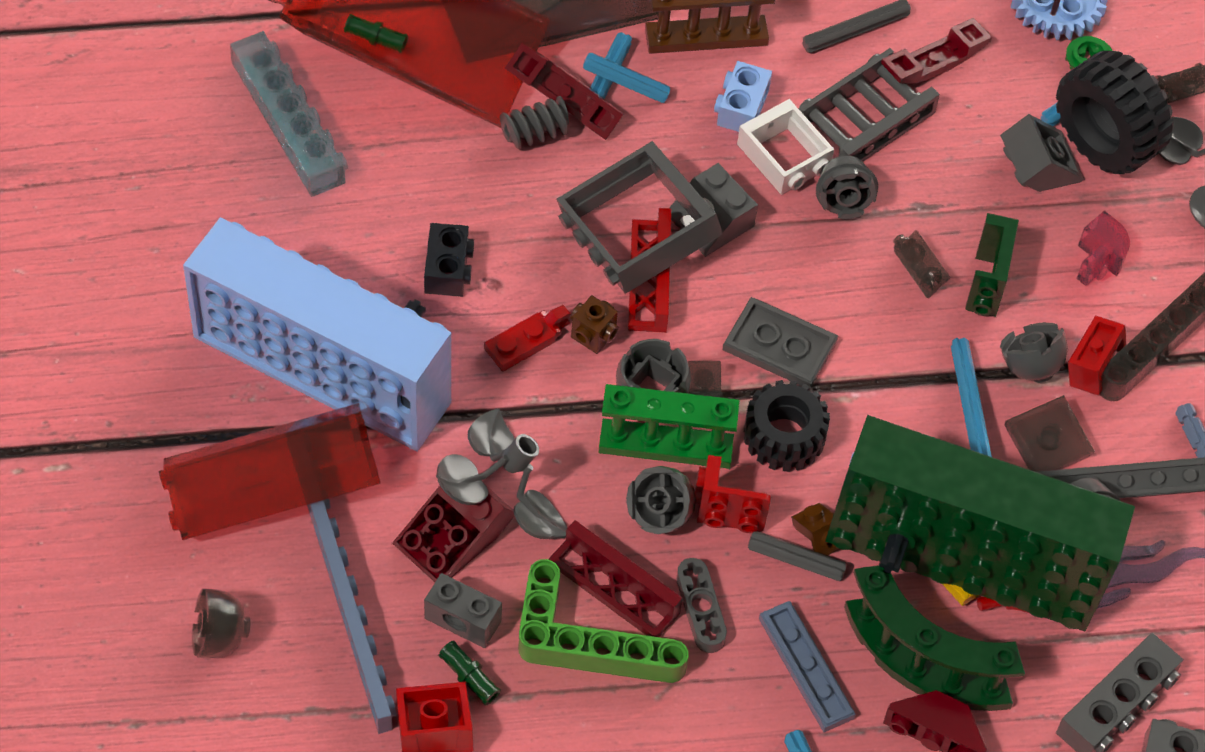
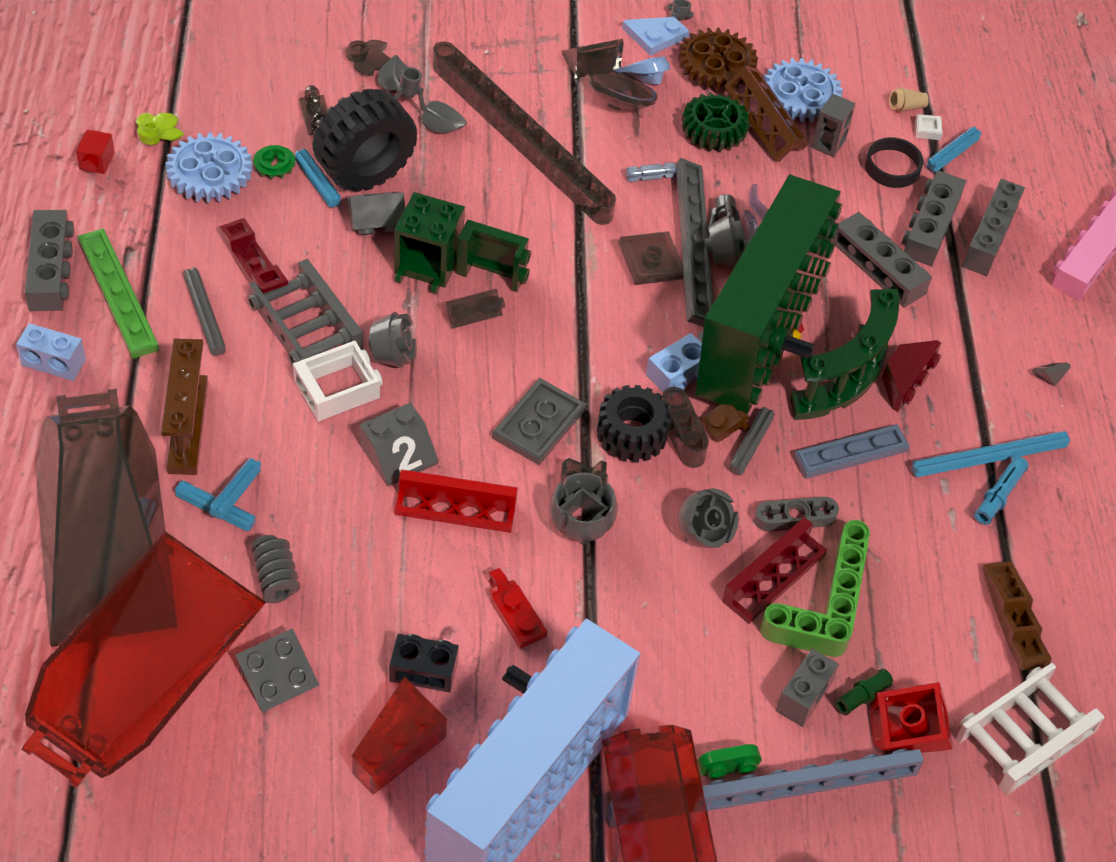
camera: 85 degrees left, 5 degrees down
clear light blue brick [230,31,348,197] -> none
dark green pin [344,14,408,53] -> none
dark red slope [392,486,515,582] -> none
dark grey plant [436,408,567,539] -> none
dark red slope [505,43,624,140] -> none
dark grey window [557,141,723,294] -> none
reddish brown brick [570,295,619,354] -> none
green fence [598,384,740,469] -> none
red bracket [695,455,771,533] -> none
light blue brick [714,61,772,132] -> none
dark azure axle [951,338,992,457] -> none
dark grey cylinder [1000,322,1068,383] -> none
red panel [1068,315,1126,395] -> none
clear pink brick [1077,210,1130,286] -> none
none -> dark grey hinge [235,628,319,712]
none -> clear red wedge [352,677,447,795]
none -> dark green container [394,192,465,294]
none -> clear smoke beam [662,387,709,468]
none -> green plate [697,744,762,779]
none -> dark grey plant [707,194,748,249]

